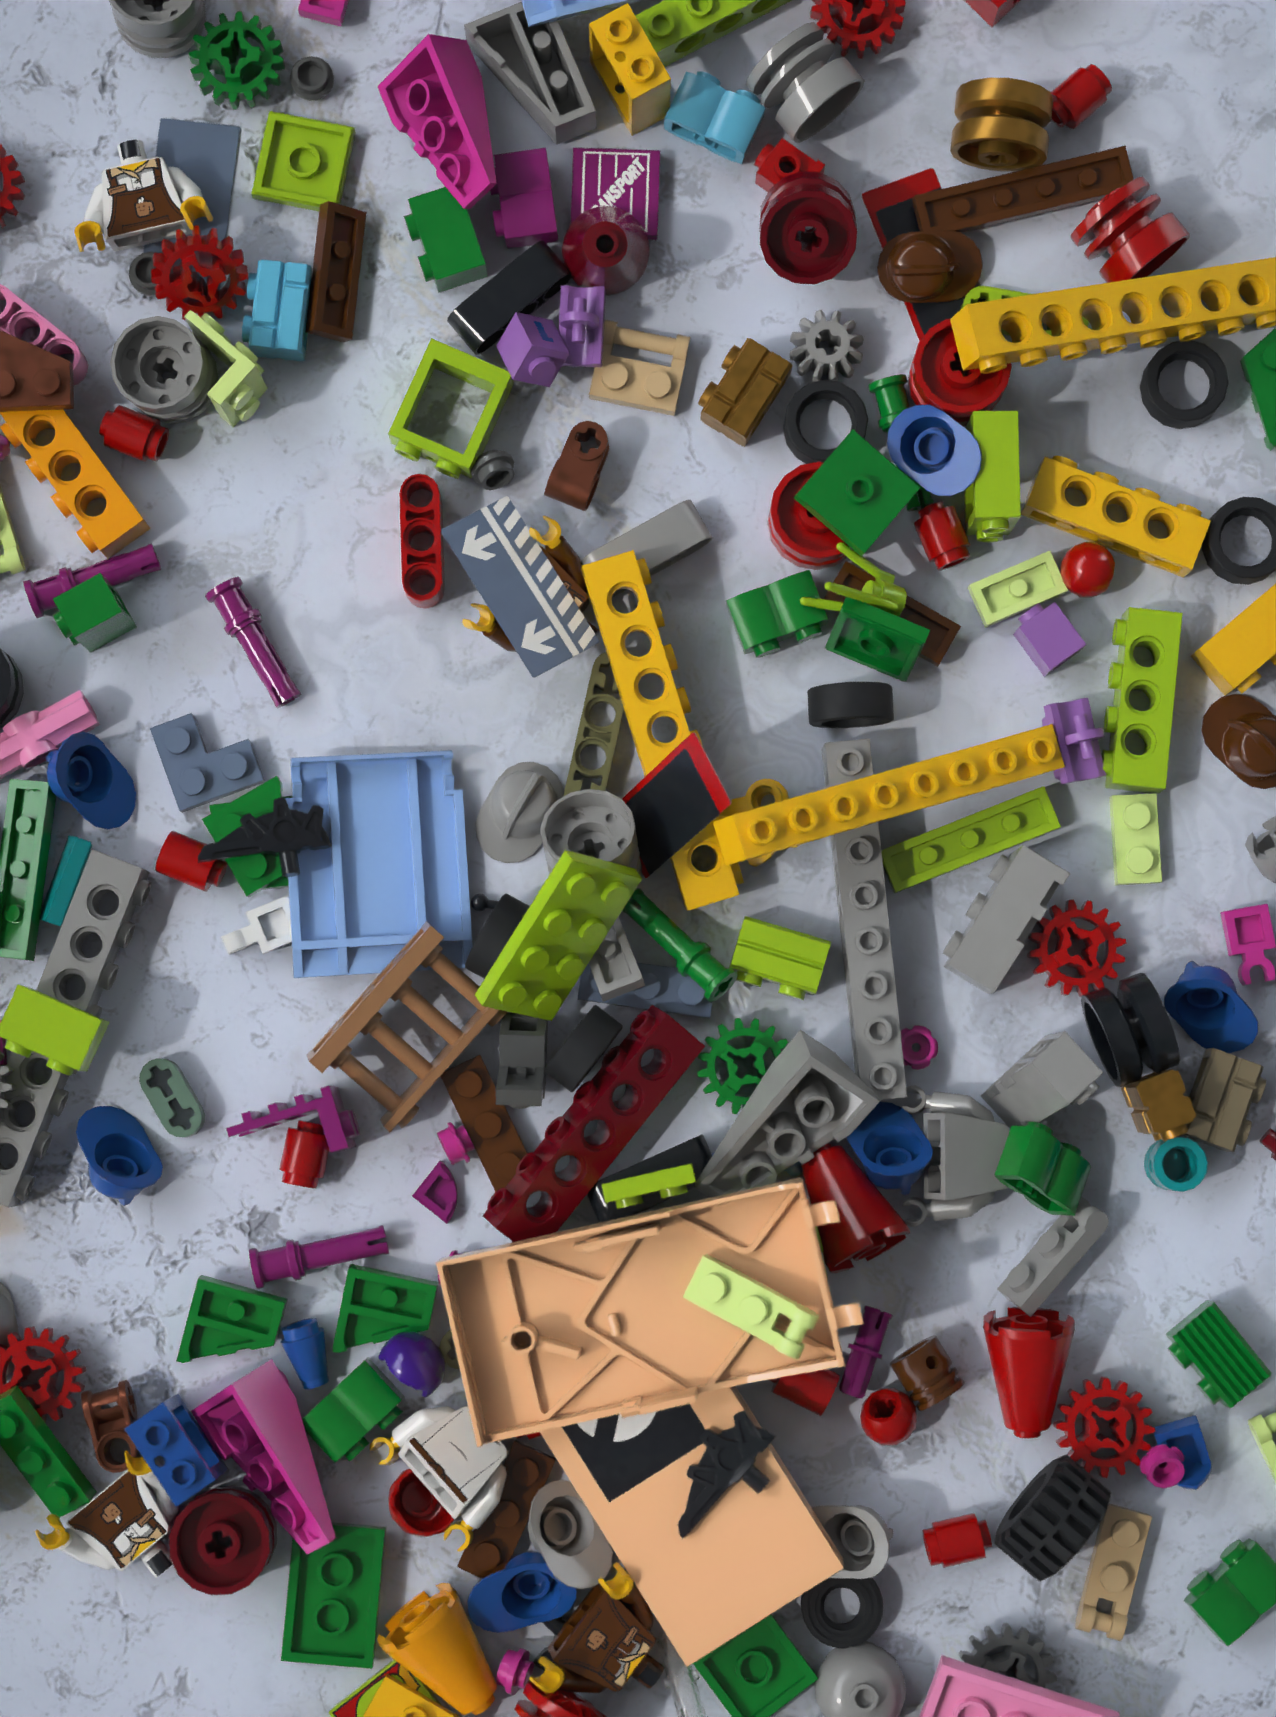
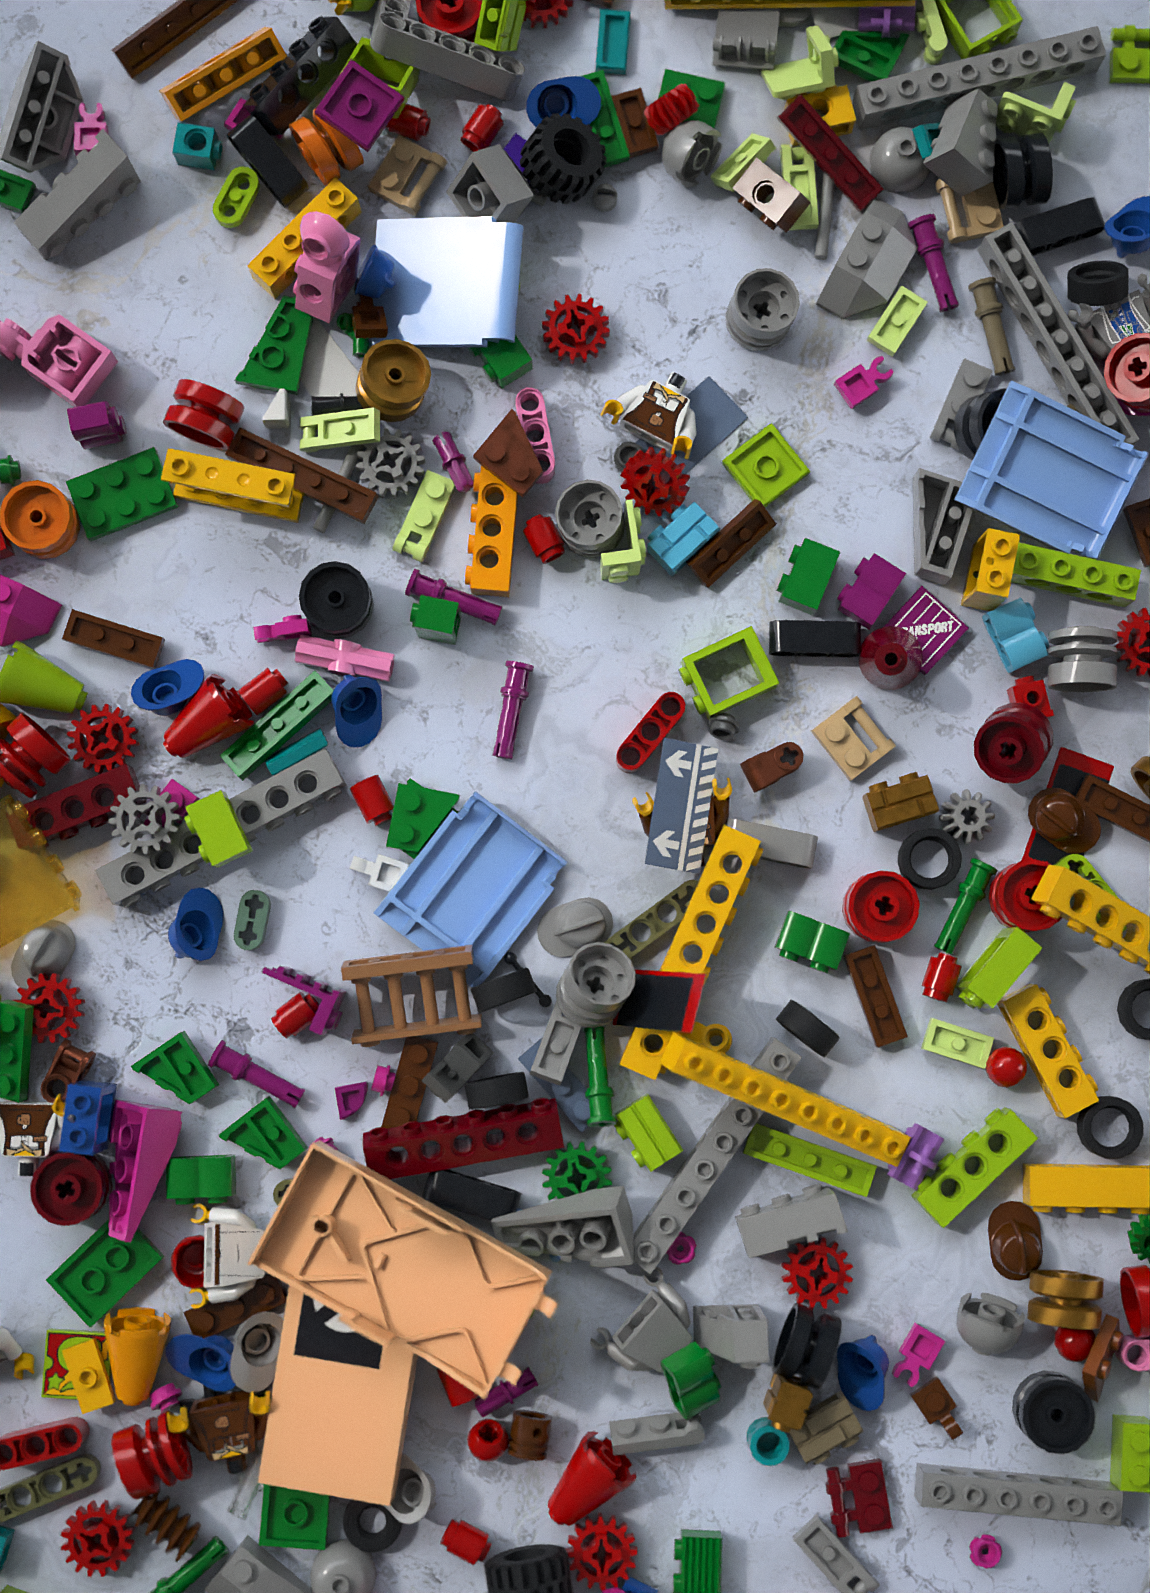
camera: 40 degrees right, 0 degrees up
sand blue plate [150,713,265,813] -> none
green gear [189,11,285,110] -> none
black piece [198,798,332,877] -> none
blue cone [280,1318,329,1389] -> none
dark grey plate [290,56,334,101] -> none
dark pink wedge [377,34,497,209] -> none
dark purple hair [379,1331,446,1397] -> none
lime plate [475,850,642,1021] -> none
medium lavender brick [496,312,569,387] -> none
medium lavender hips [559,285,606,367] -> none
lime plate [601,1163,696,1209] -> none
black piece [678,1411,776,1539] -> none
yellowish green plate [683,1254,819,1359] -> none
green plate [794,429,920,557] -> none
lime plant [800,542,907,617] -> none
red cone [801,1142,911,1274] -> none
green plate [825,597,930,682] -> none
blue piece [847,1101,933,1196] -> none
blue piece [887,405,982,496] -> none
medium lavender brick [1013,602,1086,677] -> none
yellowish green plate [1109,793,1162,885] -> none

